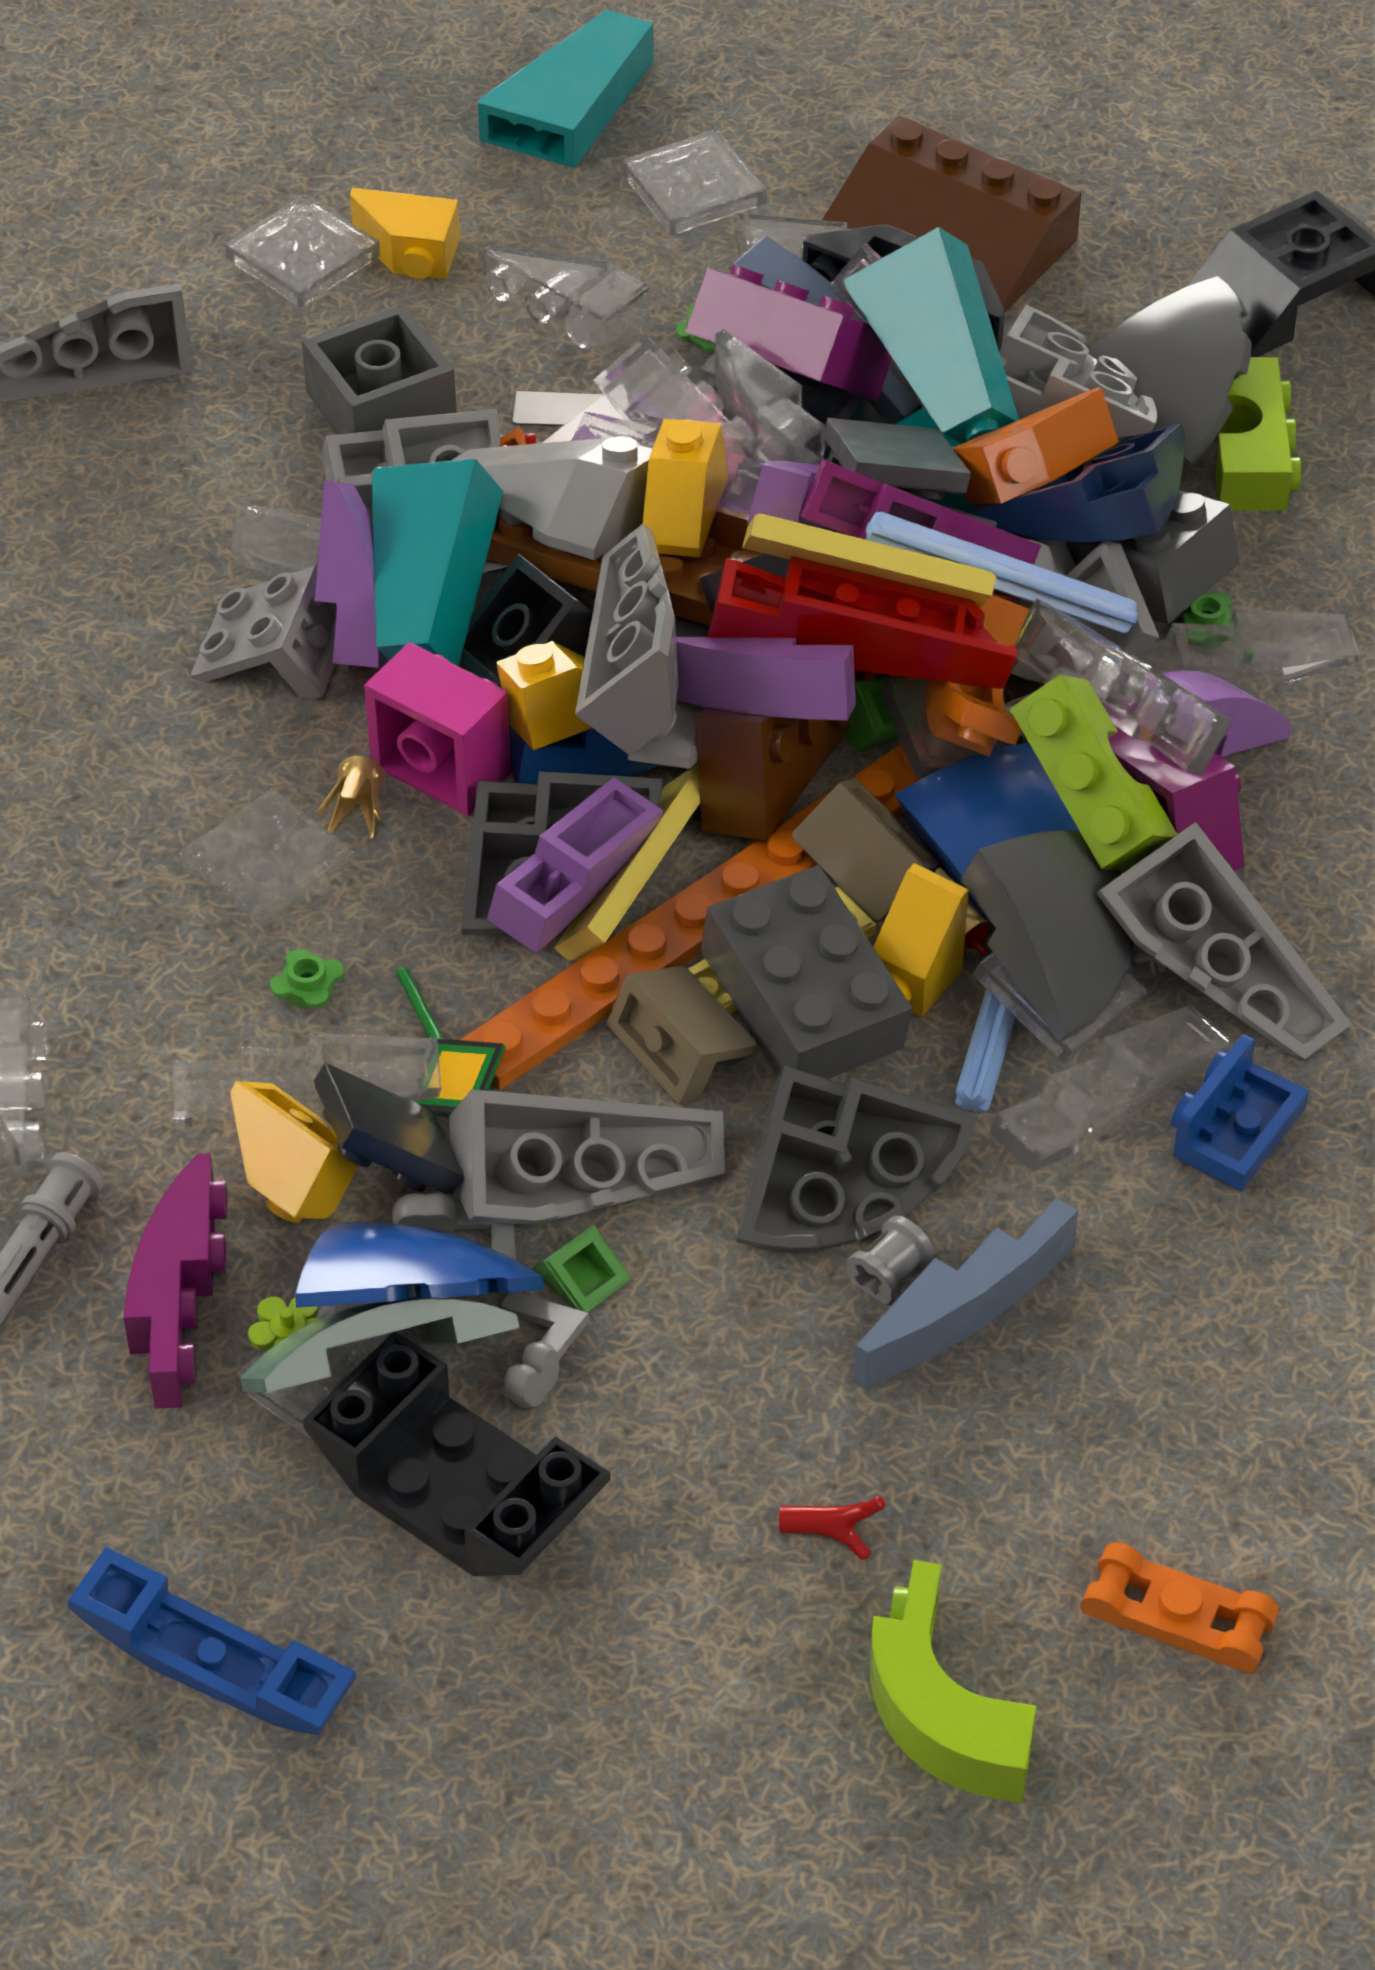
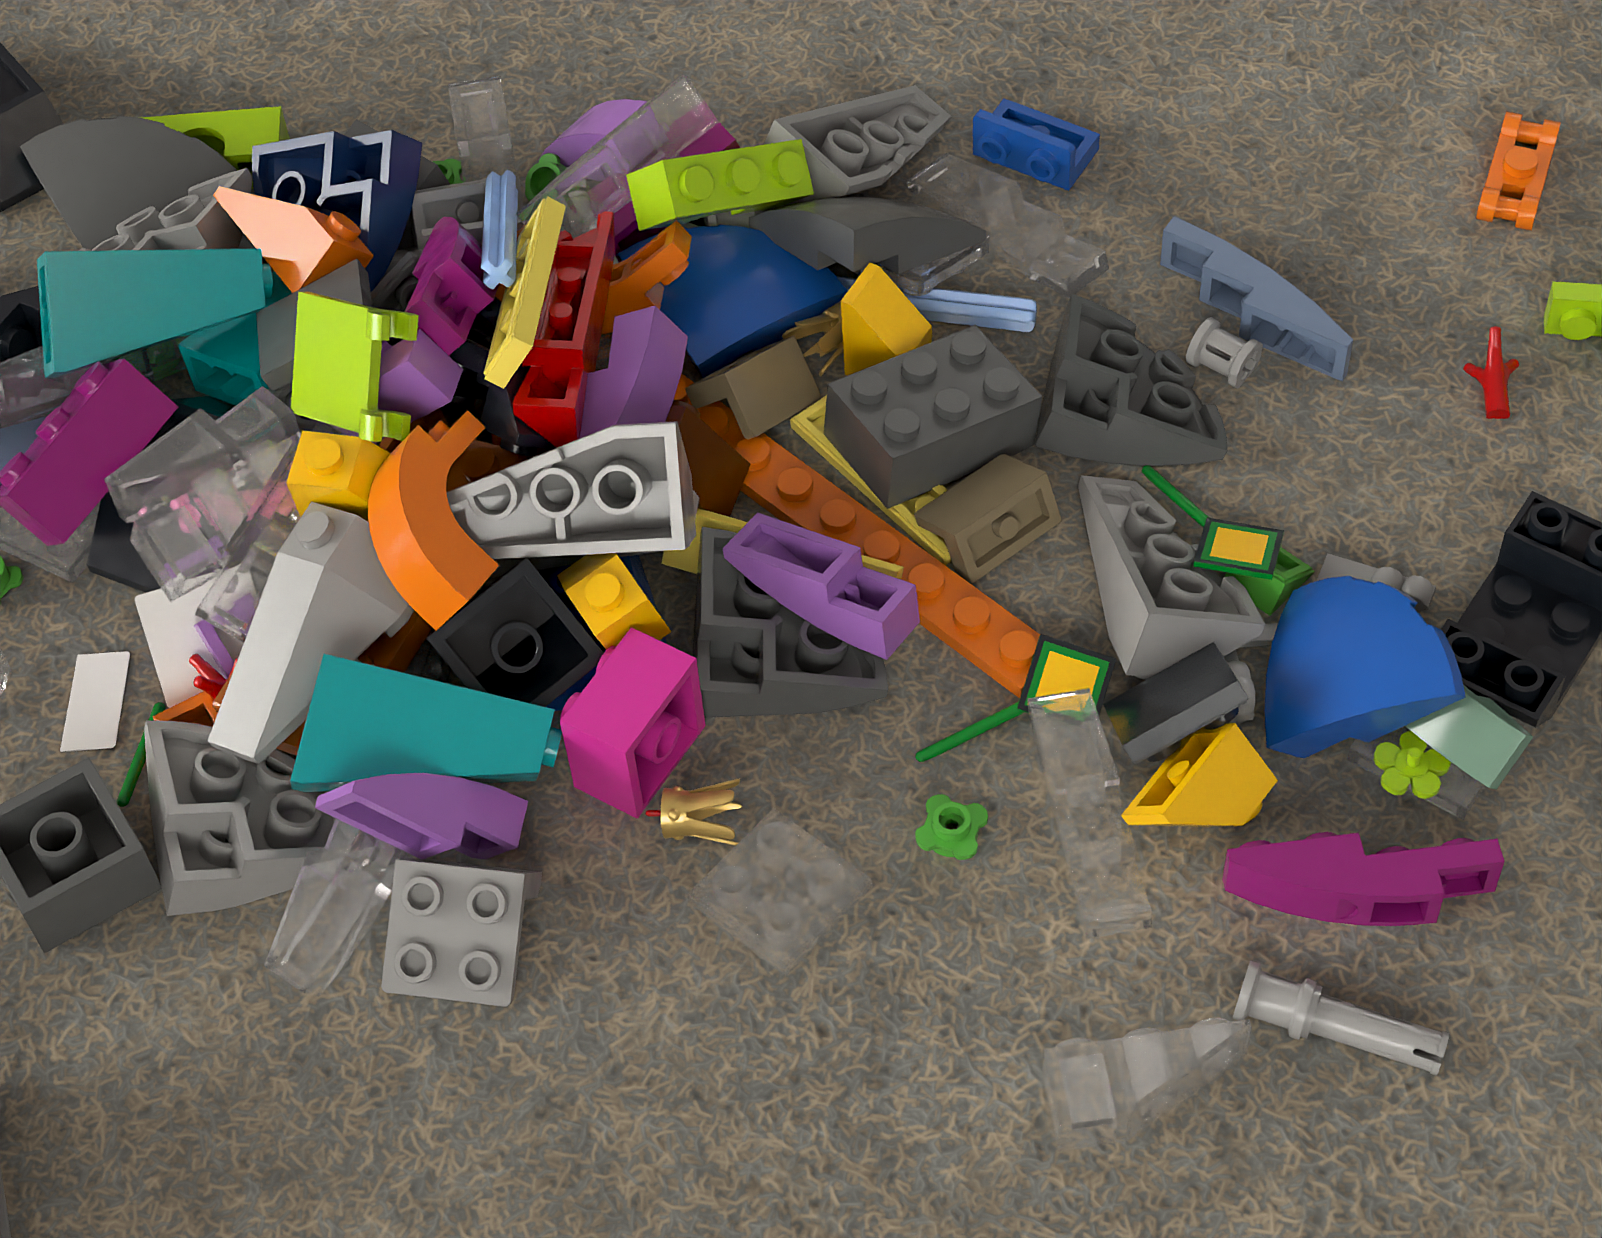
camera: 90 degrees left, 5 degrees up
none -> lime flag [290,292,418,442]
none -> orange arch [368,410,499,631]
none -> piece [1142,465,1284,580]

